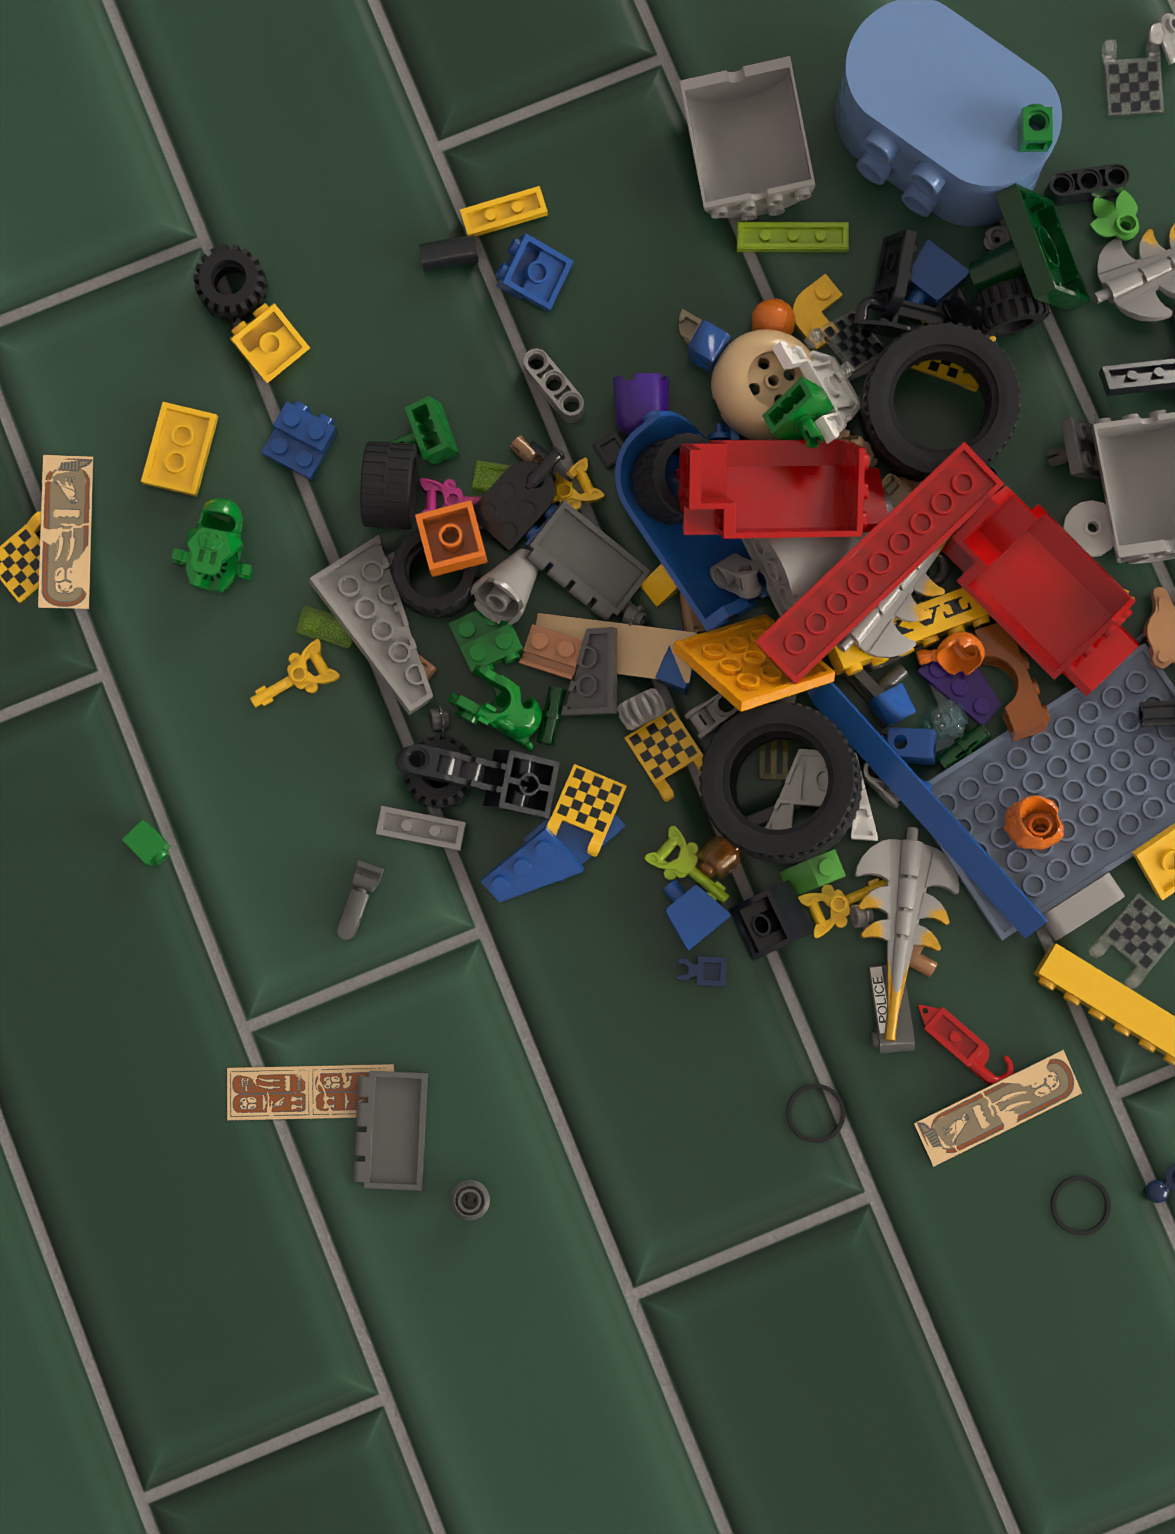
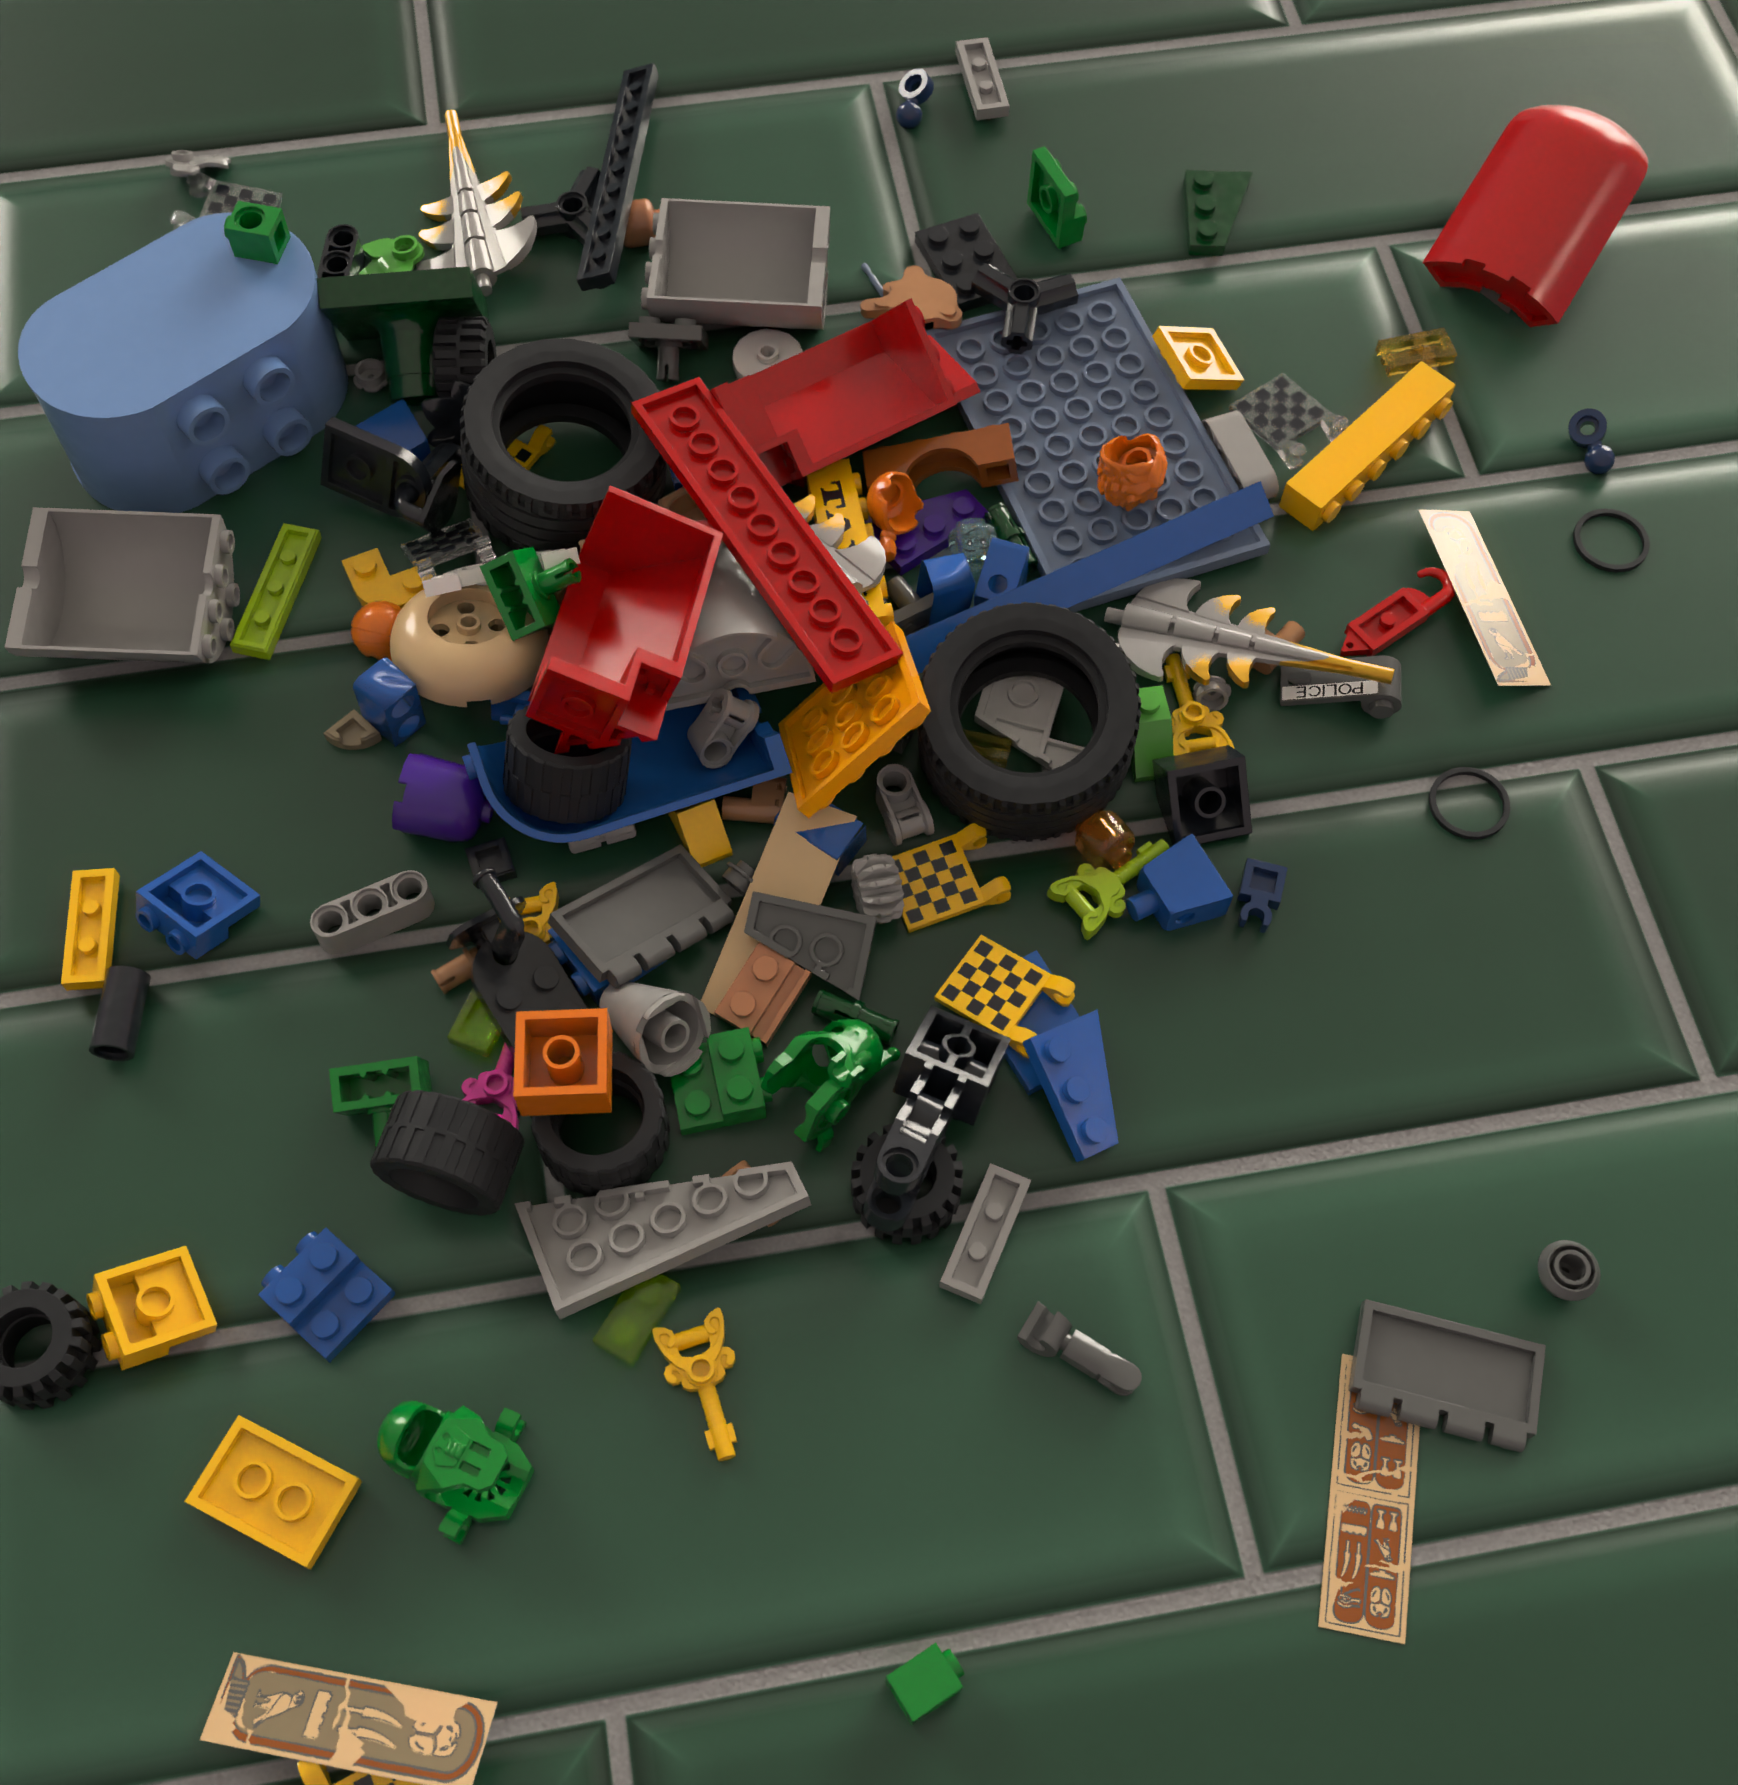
camera: 85 degrees left, 20 degrees down
dark grey plate [428,705,449,734] -> none

